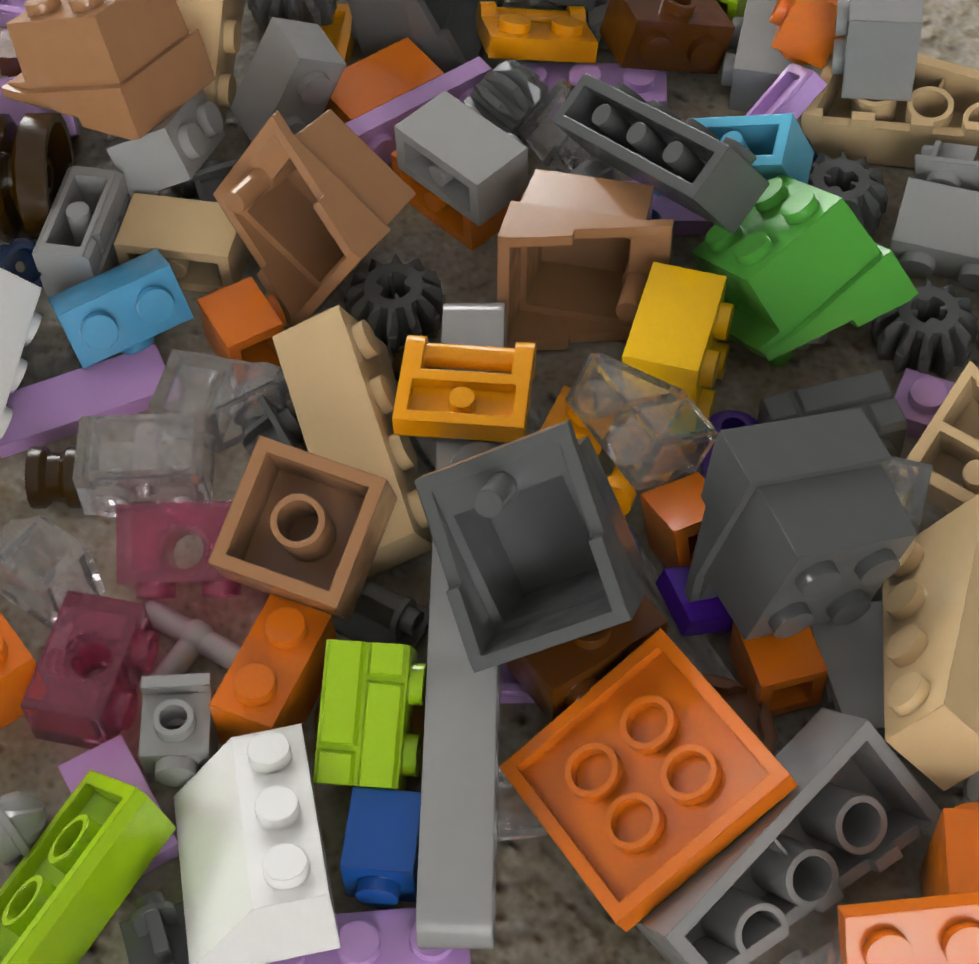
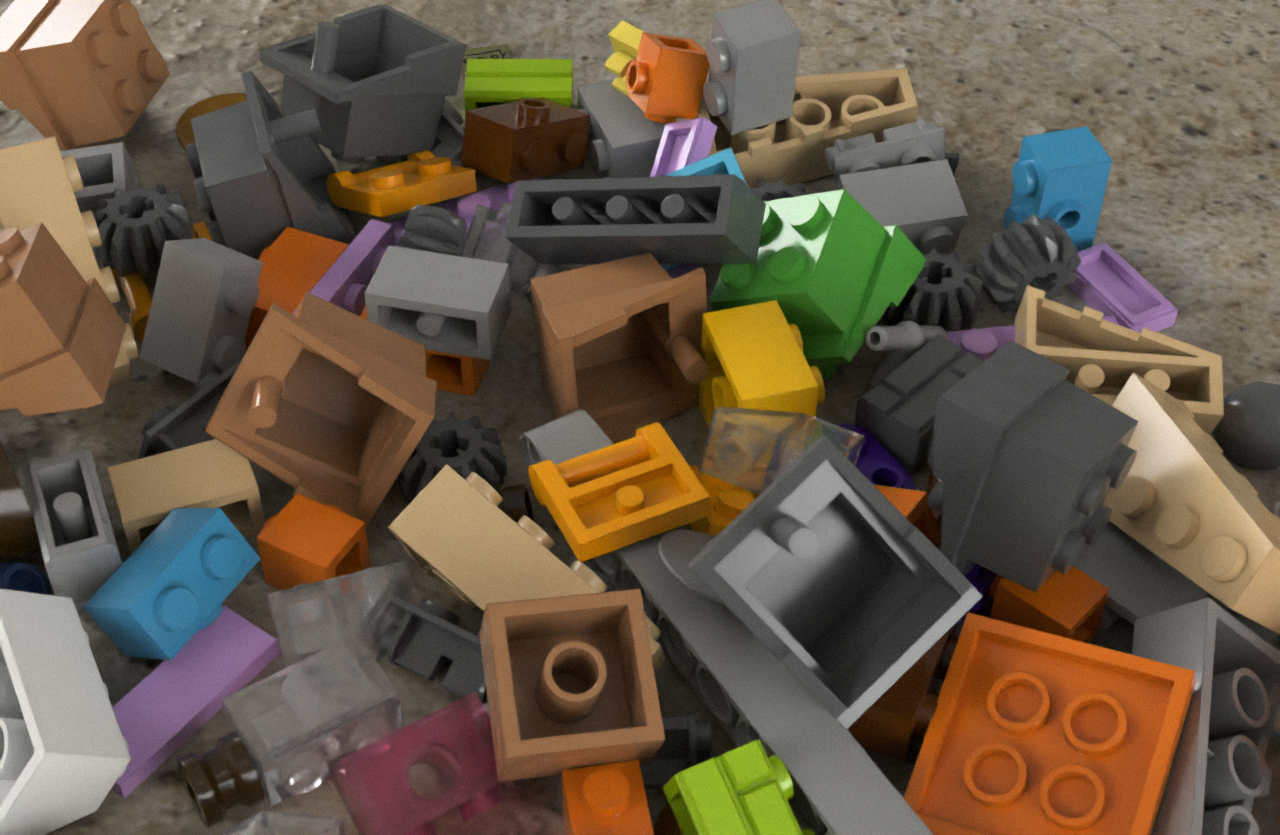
camera: 35 degrees left, 10 degrees down
light grey brick [106,90,225,197] -> none
none -> light grey piece [866,321,947,388]

